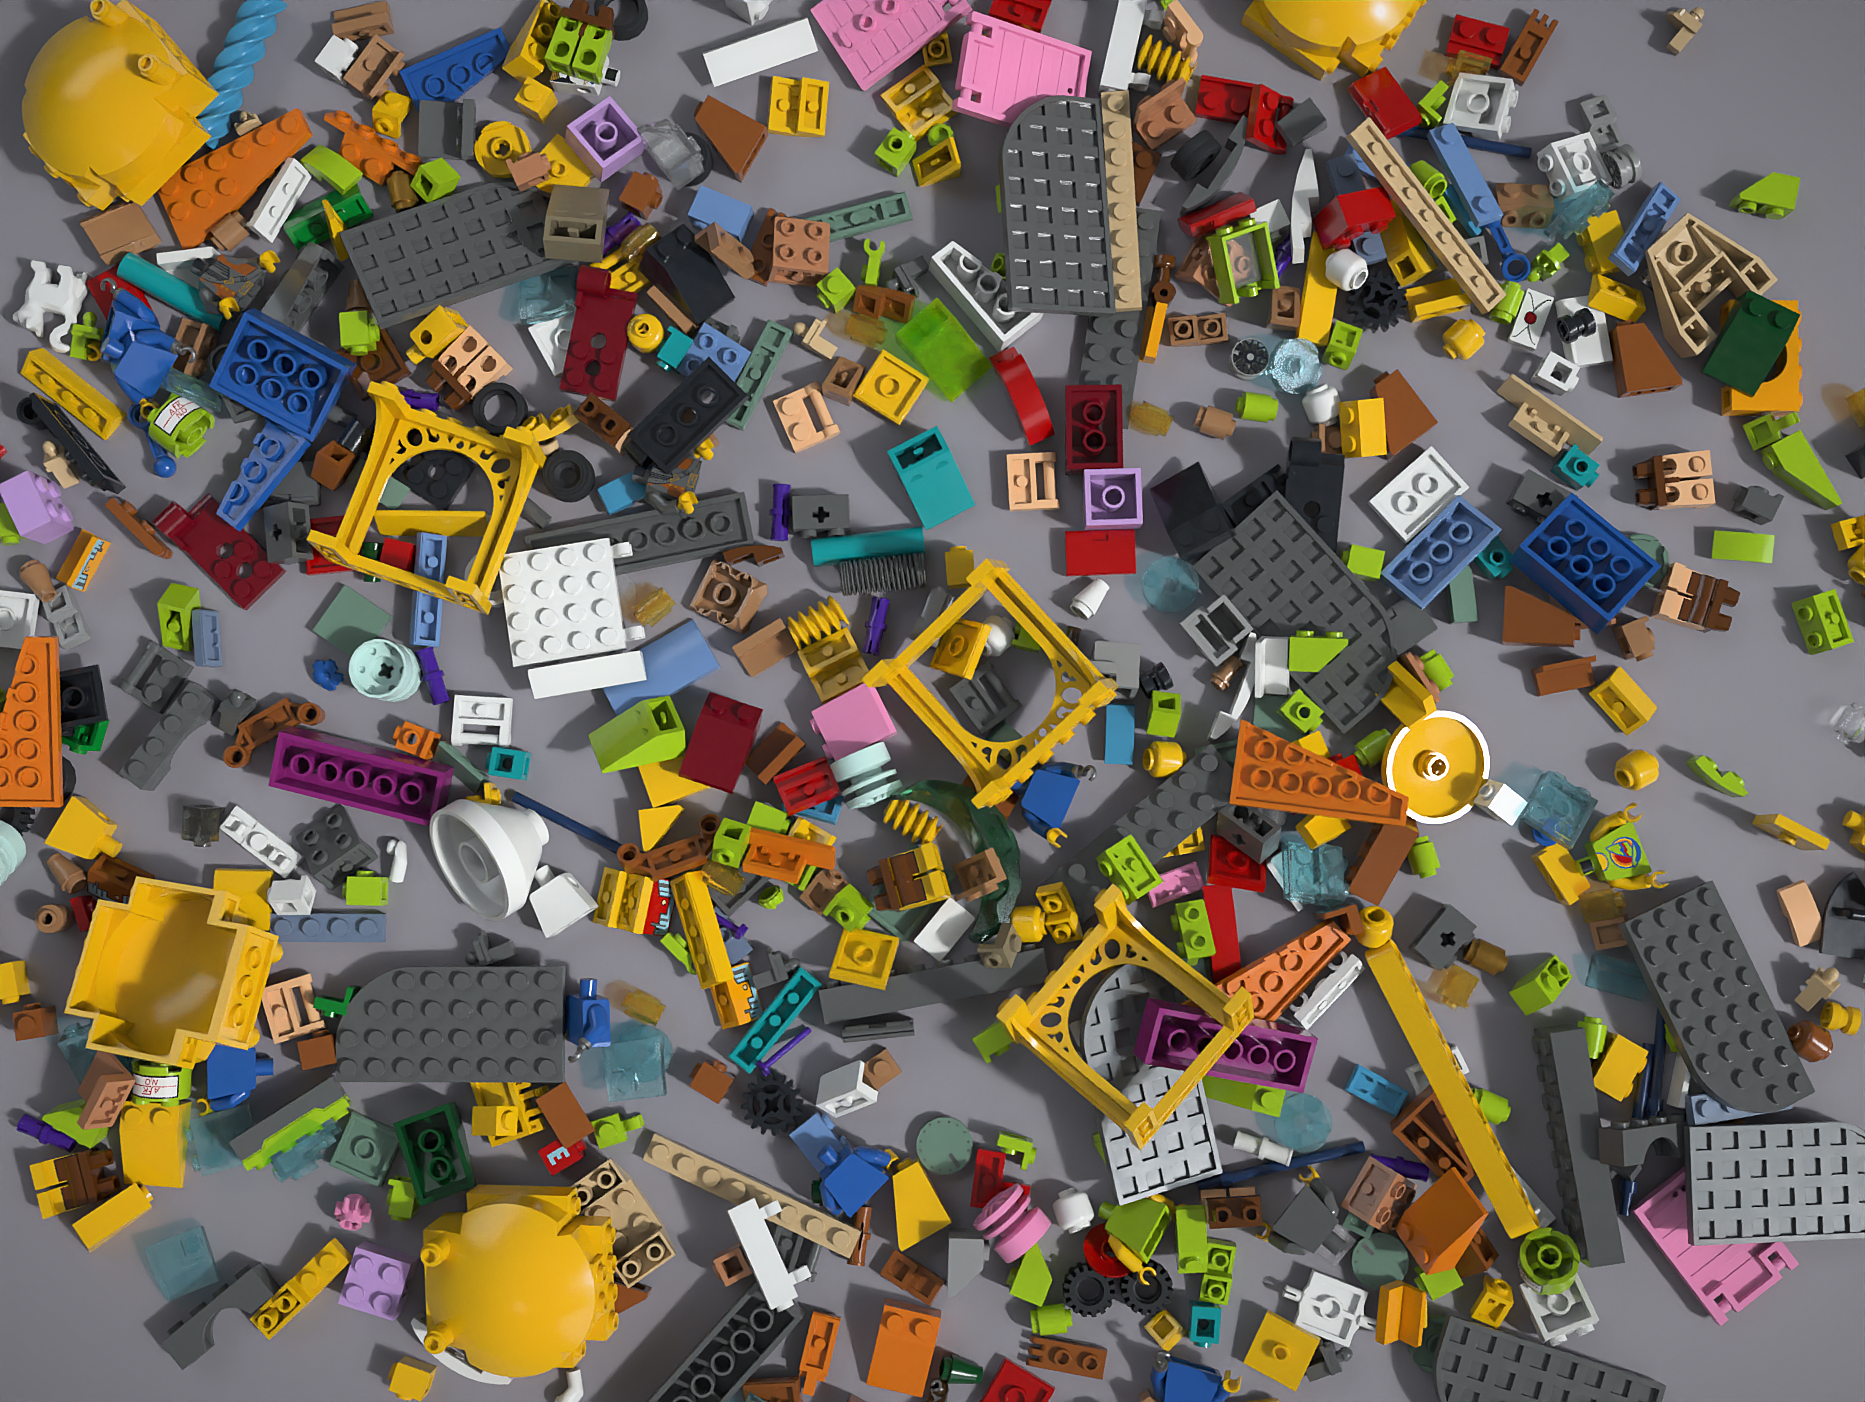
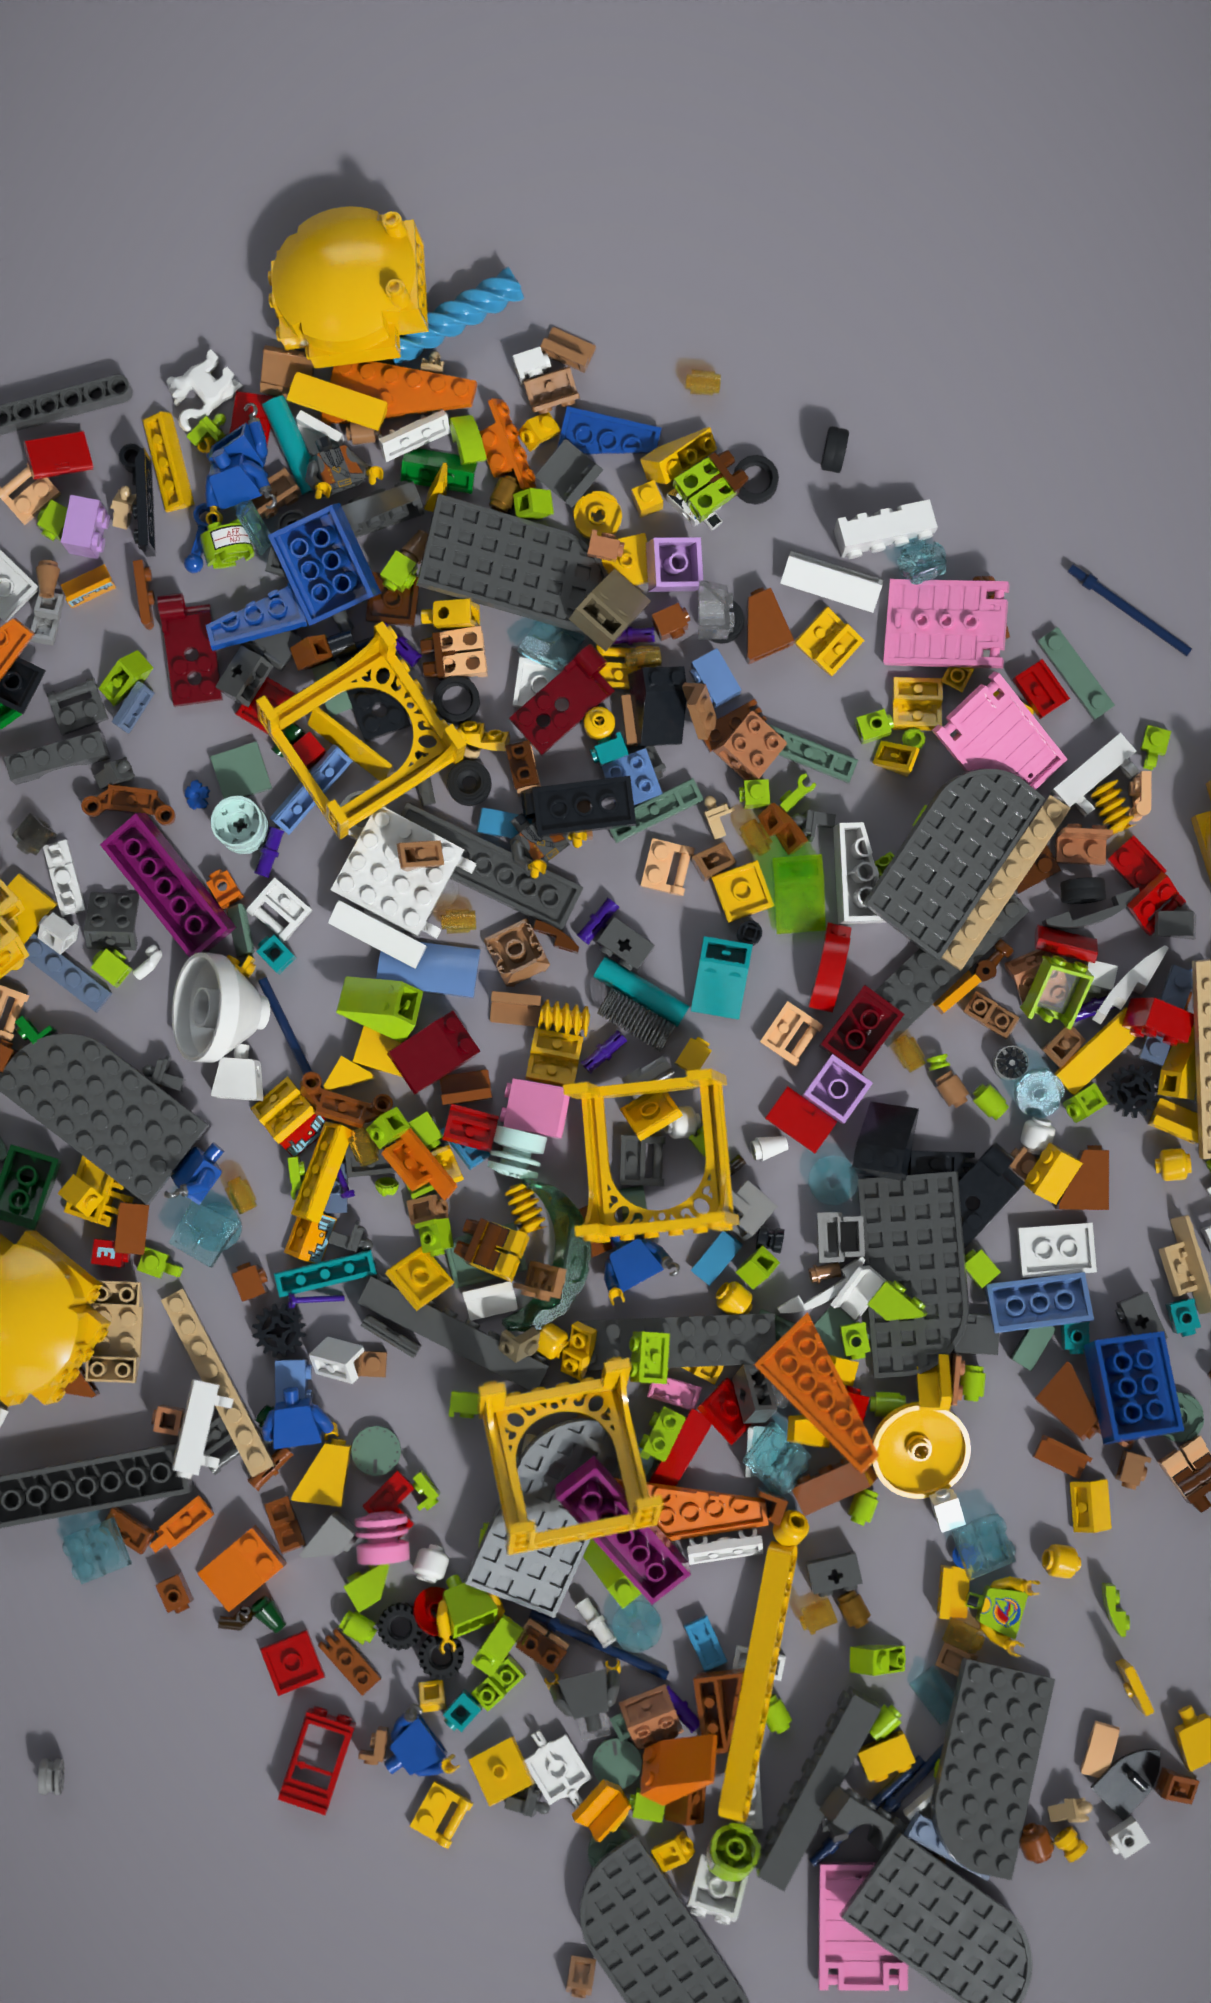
camera: 30 degrees right, 0 degrees up
white head [1325,249,1368,291] -> none
none -> yellow slope [287,372,388,431]
none -> medium nougat slope [397,840,444,872]
none -> black wheel [737,920,762,946]
none -> lime bush [926,1054,950,1071]

